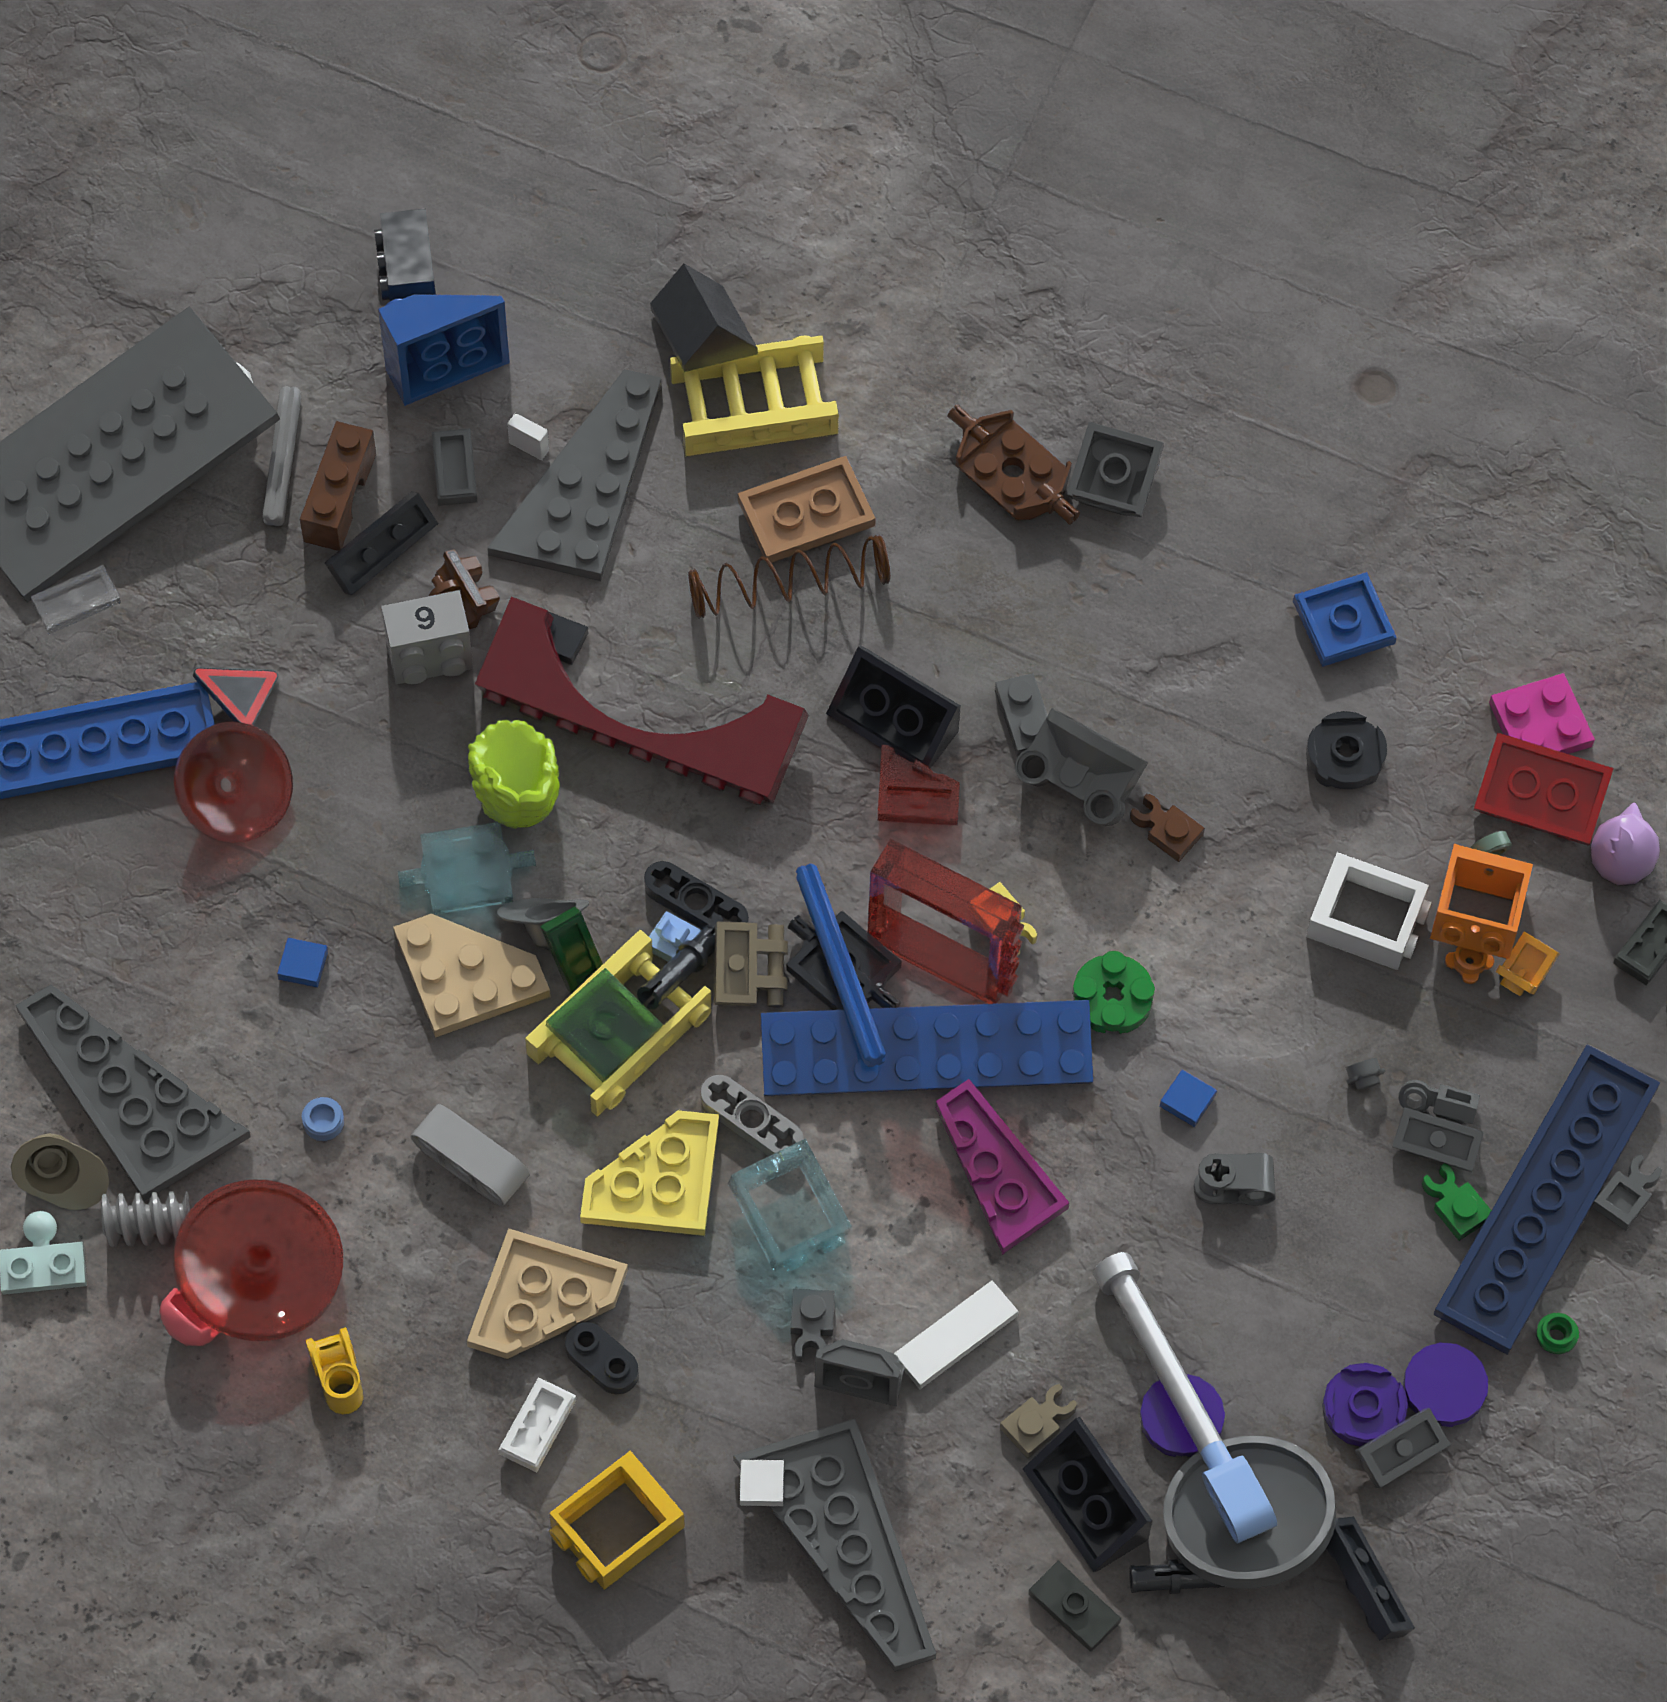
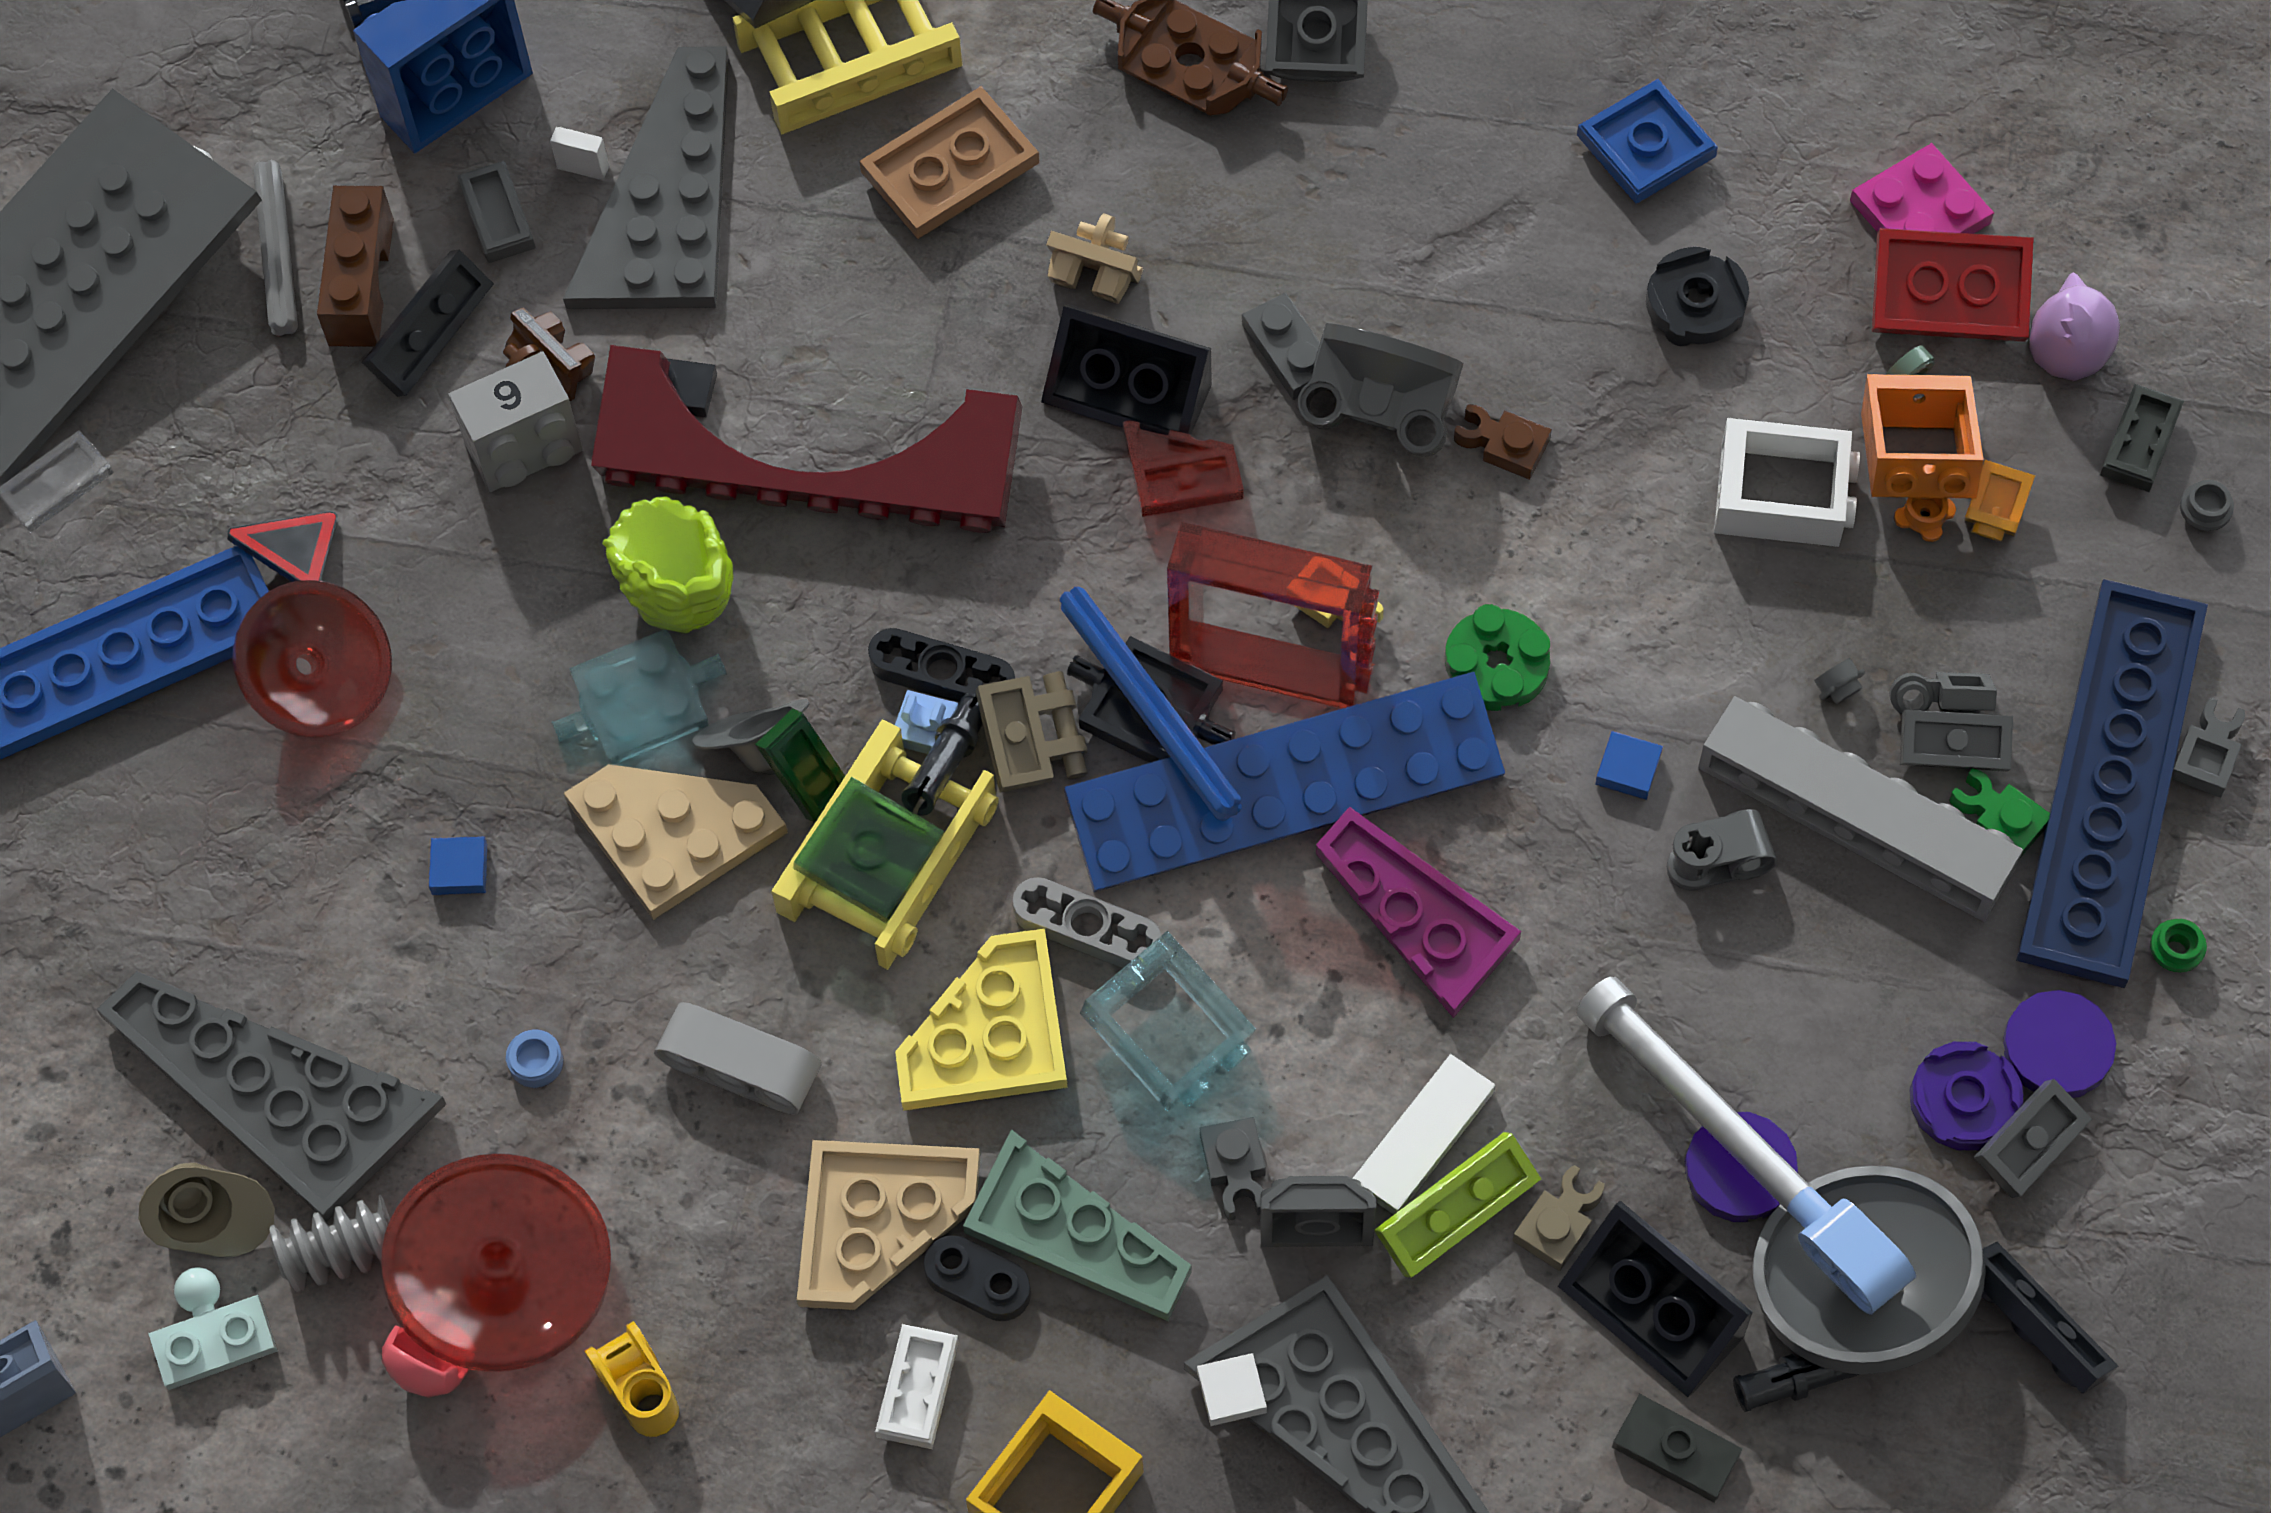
camera: 10 degrees left, 0 degrees up
reddish brown piece [688,534,891,619] -> none
none -> sand green wing [963,1129,1192,1321]
none -> tan hips [1046,213,1143,304]
none -> lime plate [1374,1132,1541,1278]
none -> light grey brick [1698,696,2023,922]

